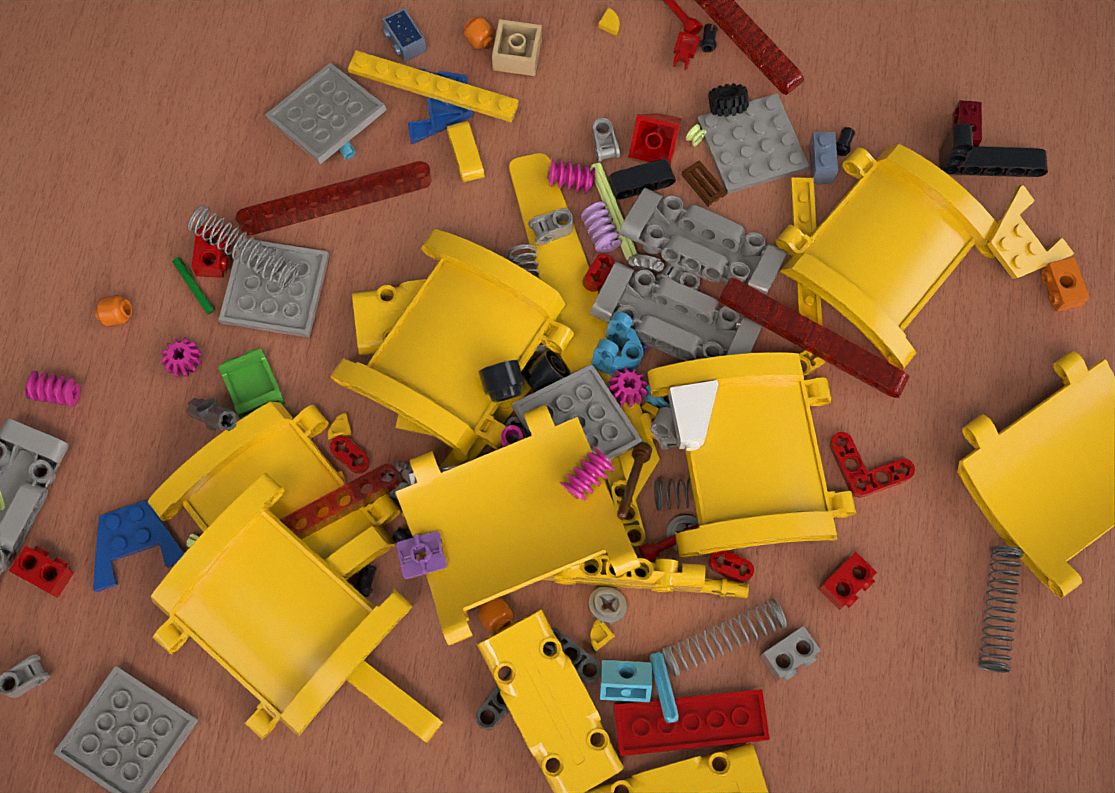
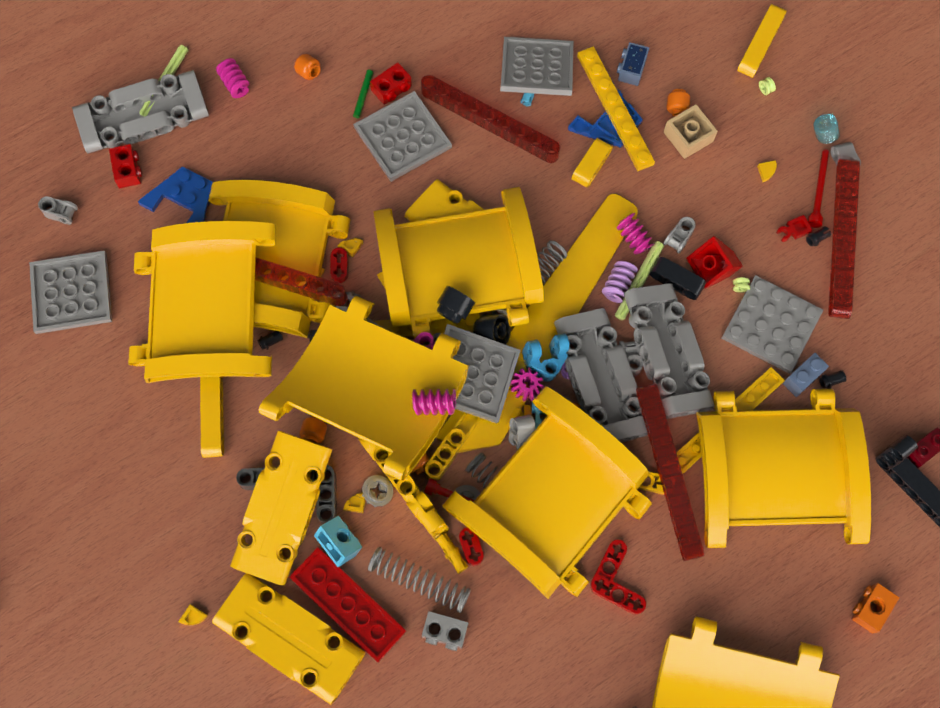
camera: 50 degrees right, 0 degrees up
dark pink gear [161,338,202,378] -> none
dark grey piece [187,398,237,431] -> none
light grey piece [188,205,299,290] -> none
bright green panel [218,349,286,420] -> none
medium lavender piece [396,531,447,580] -> none
light grey piece [528,208,573,245] -> none
red beam [582,253,615,292] -> none
reddish brown piece [617,442,652,519] -> none
light grey gear [628,254,664,272] -> none
medium azure axle [650,652,679,723] -> none
white slope [668,380,718,451] -> none
reddish brown tile [681,160,726,207] -> none
black tyre [708,83,749,117] -> none
red brick [818,552,877,610] -> none
yellow wing [986,185,1074,279] -> none

